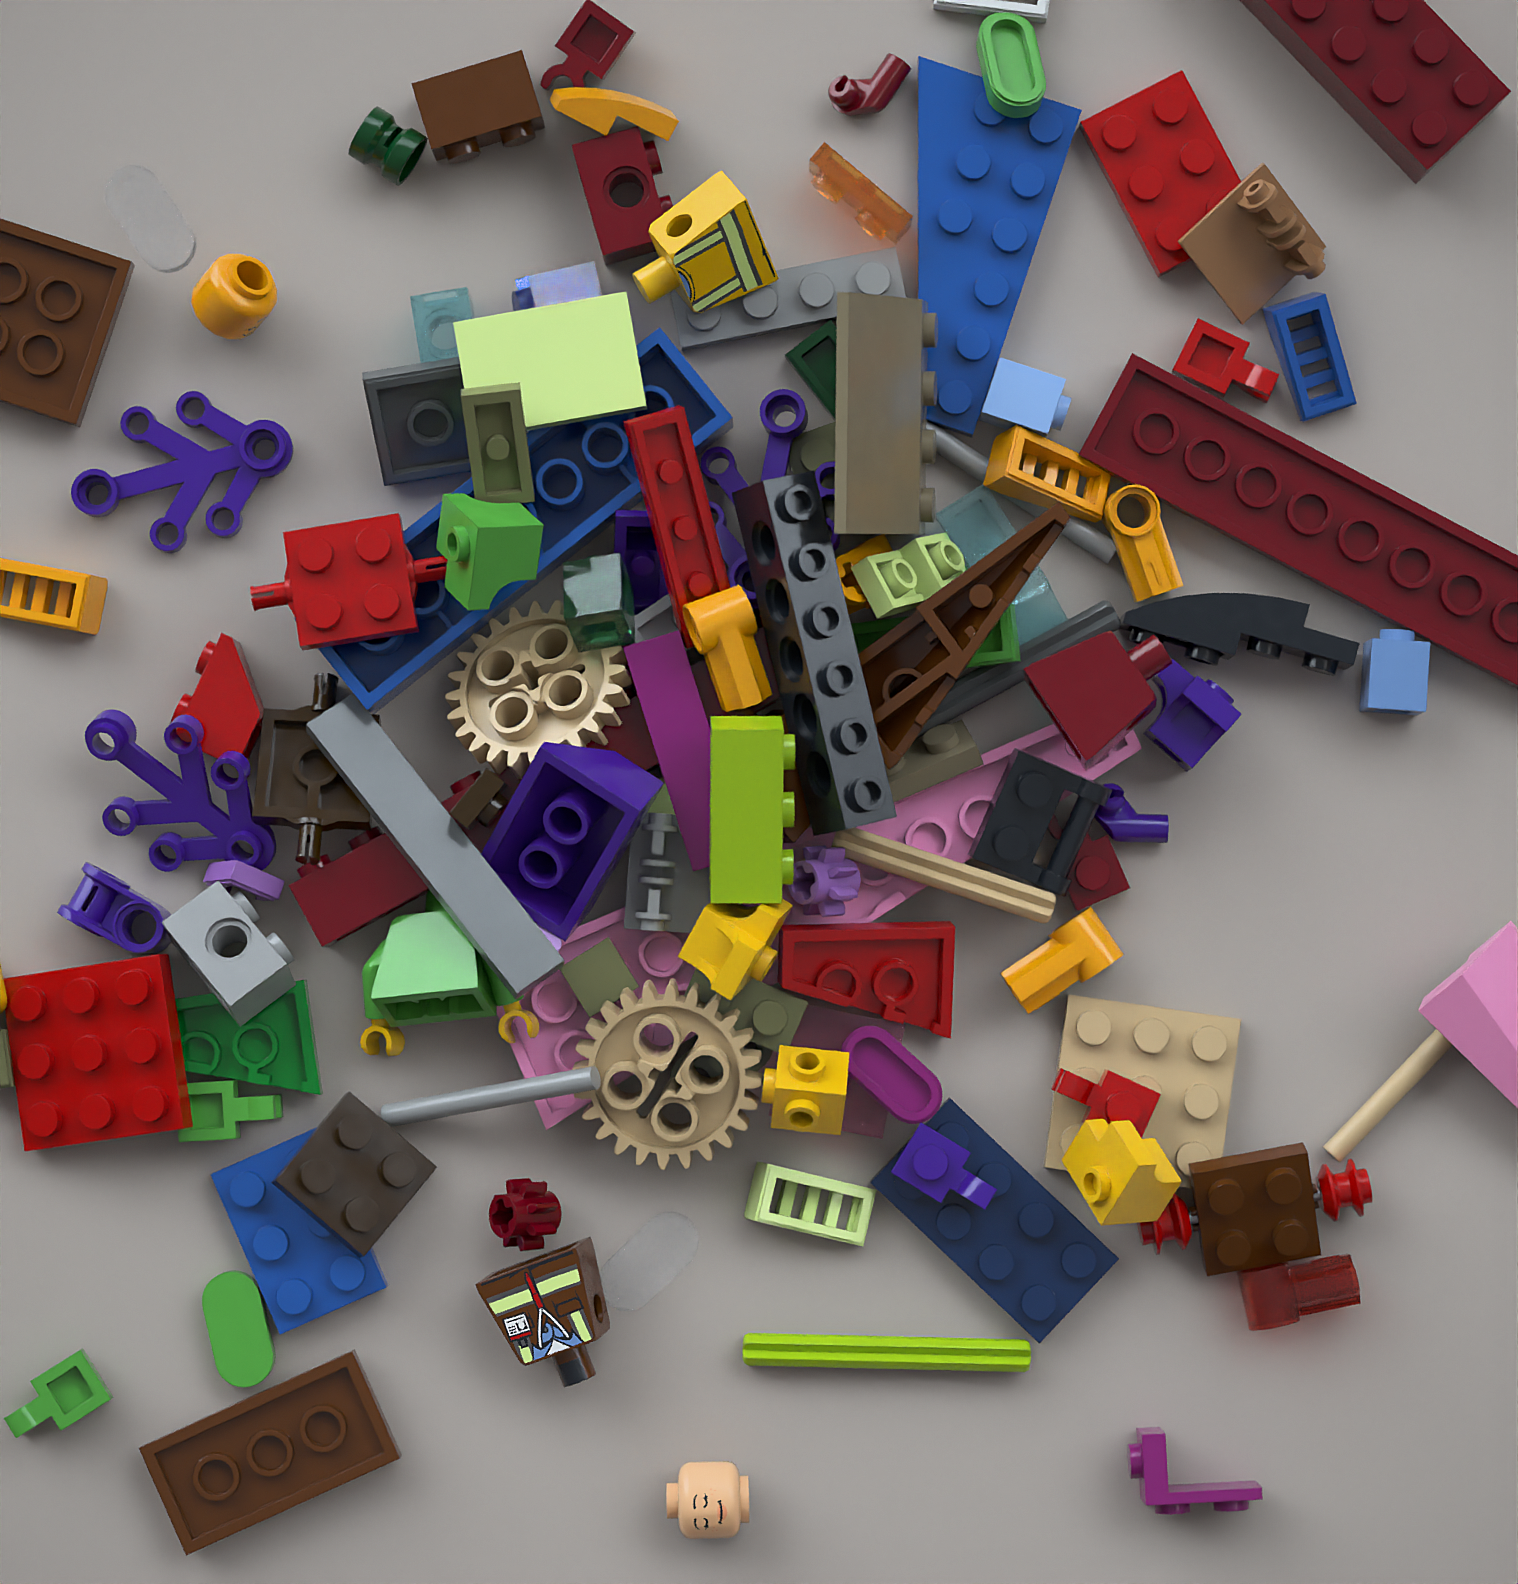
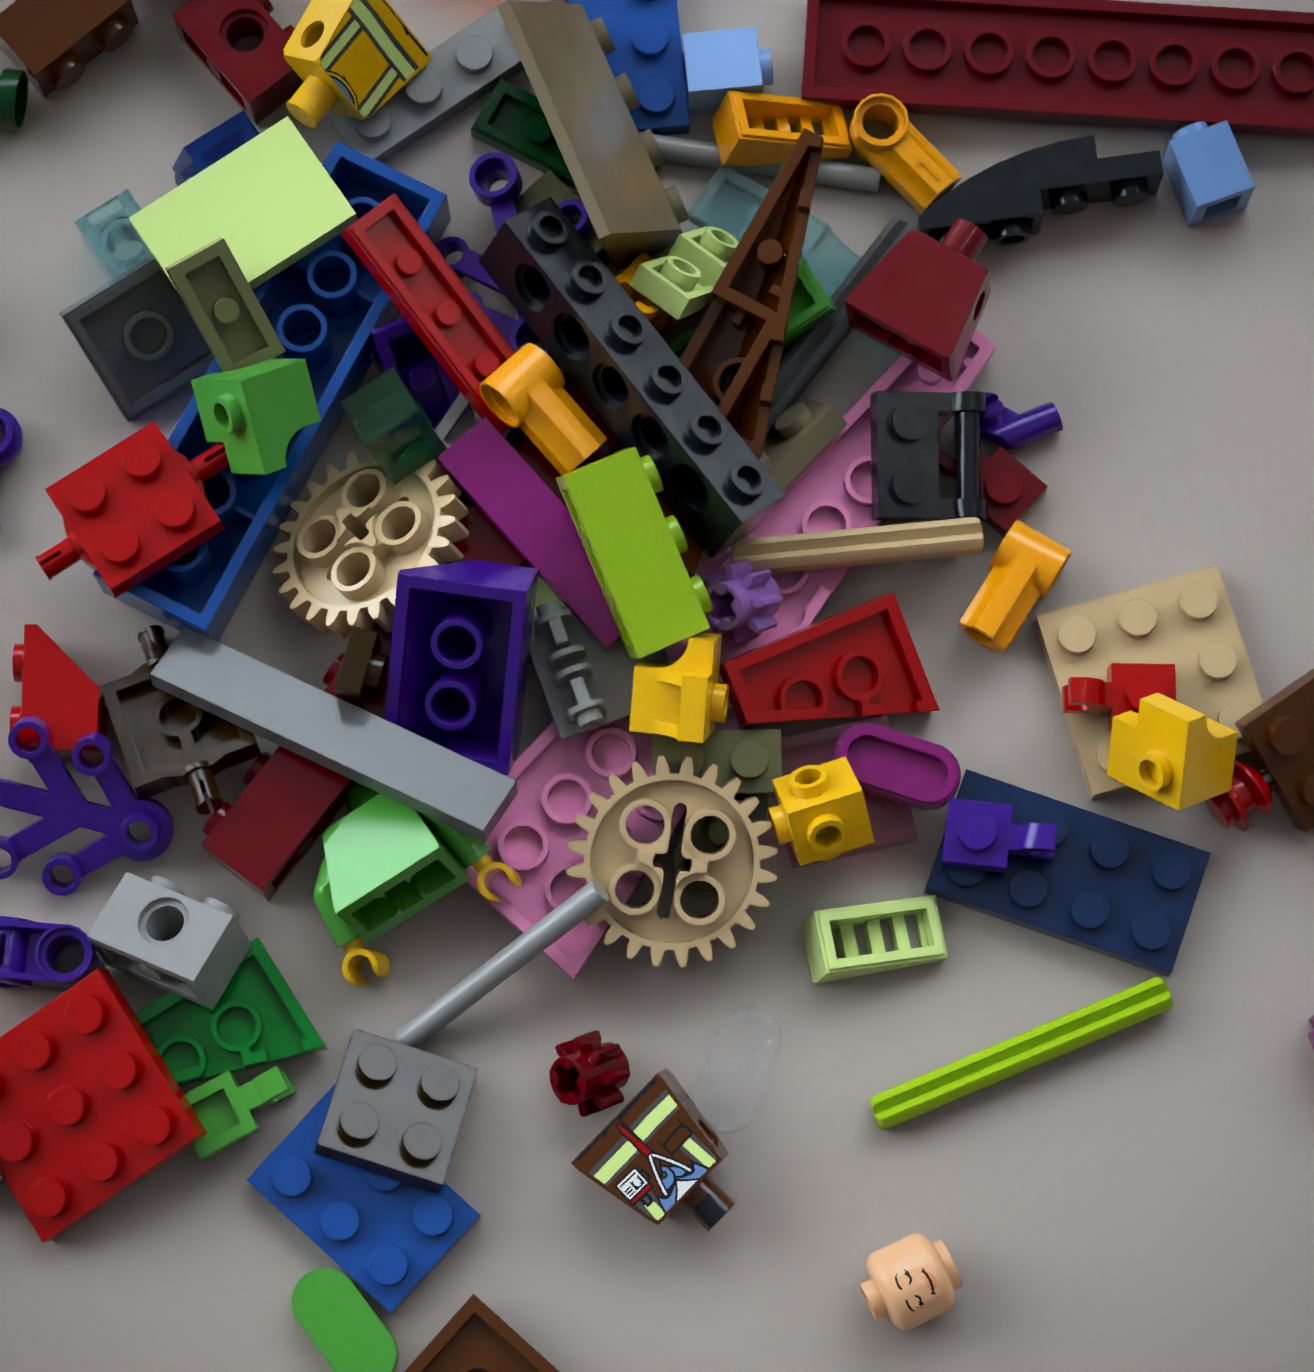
camera: 25 degrees left, 10 degrees down
medium lavender tile [203,860,285,901] -> none
olive tile [560,937,640,1018] -> none
dark purple brick [1143,659,1242,771] -> none

